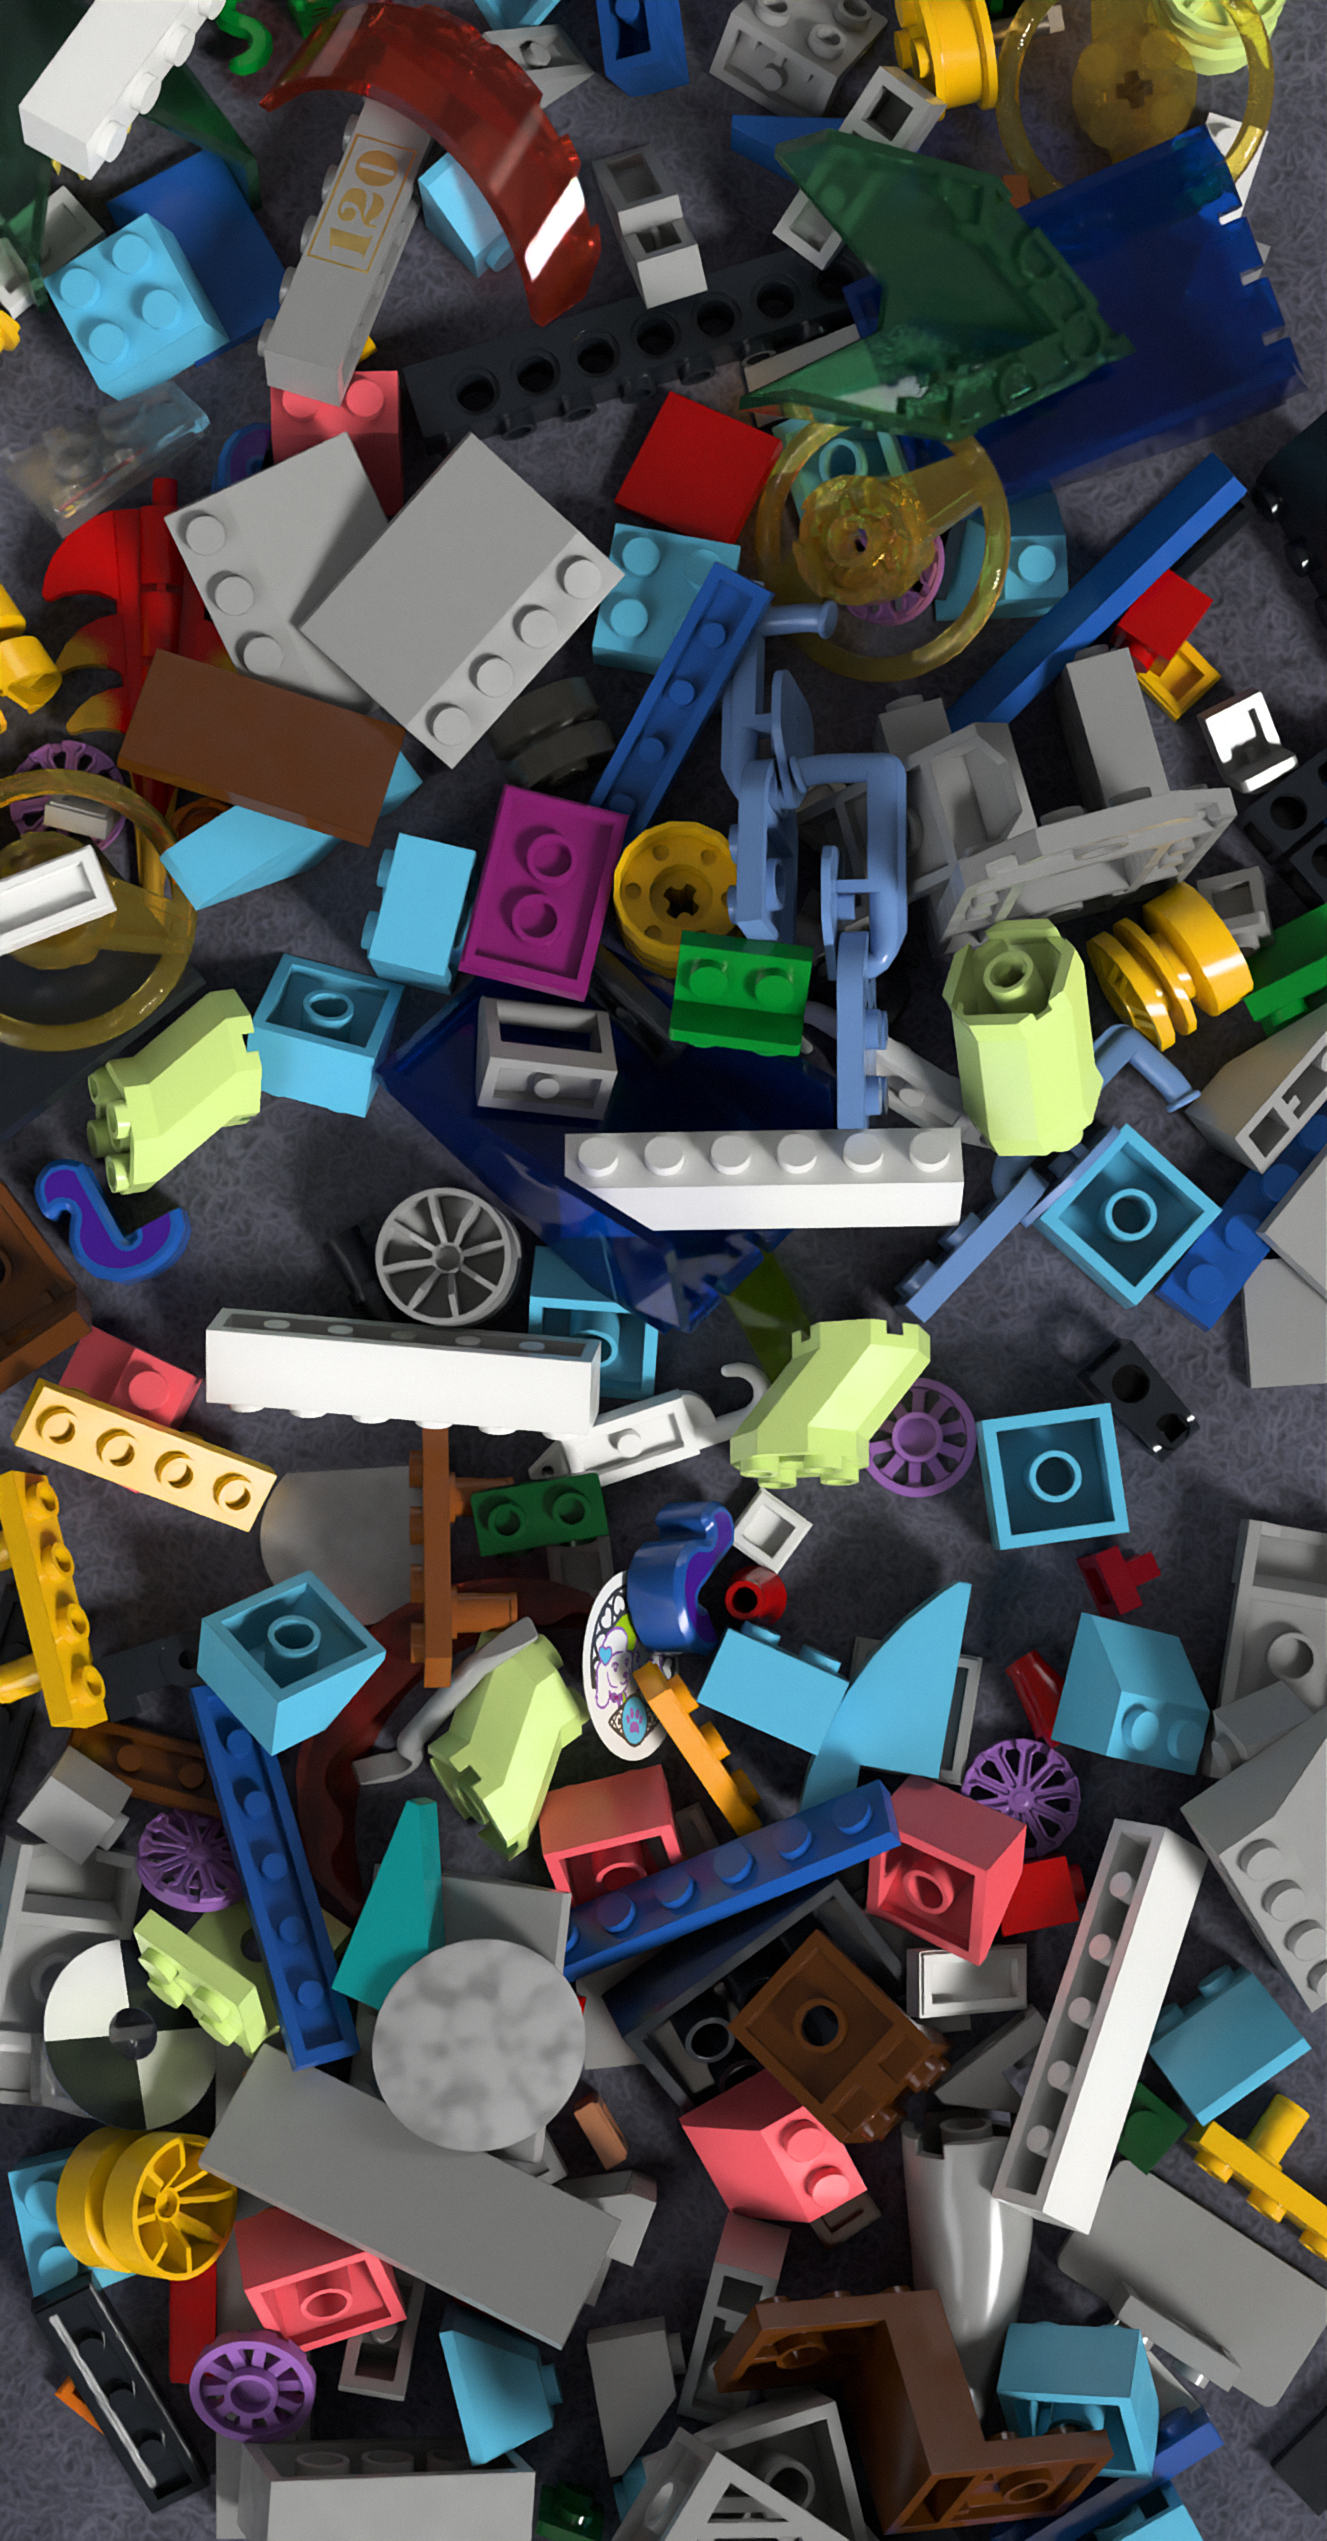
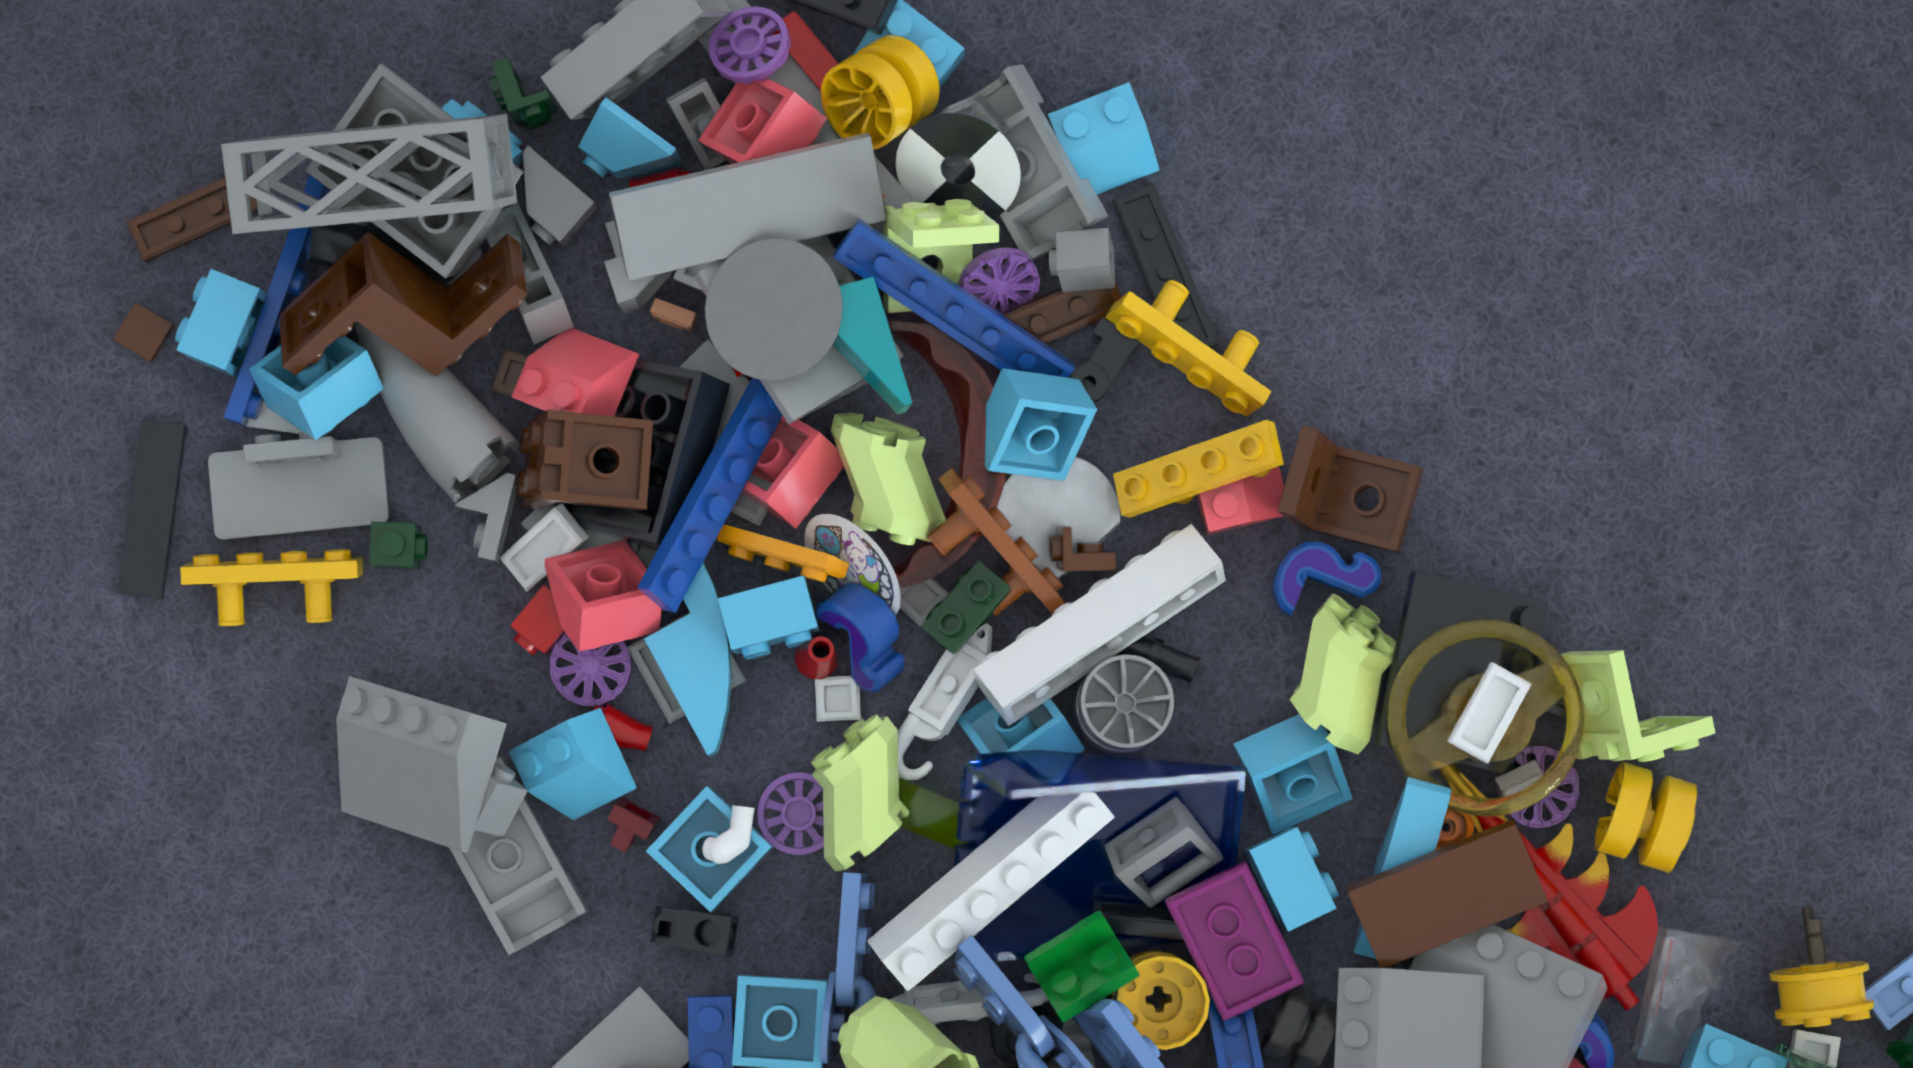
camera: 145 degrees right, 0 degrees up
light grey piece [351,1617,538,1785] -> none
white brick [991,1818,1209,2235] -> none
medium azure slope [1147,1965,1312,2126] -> none
none -> white arm [702,805,754,864]
none -> reddish brown bracket [1049,525,1116,571]

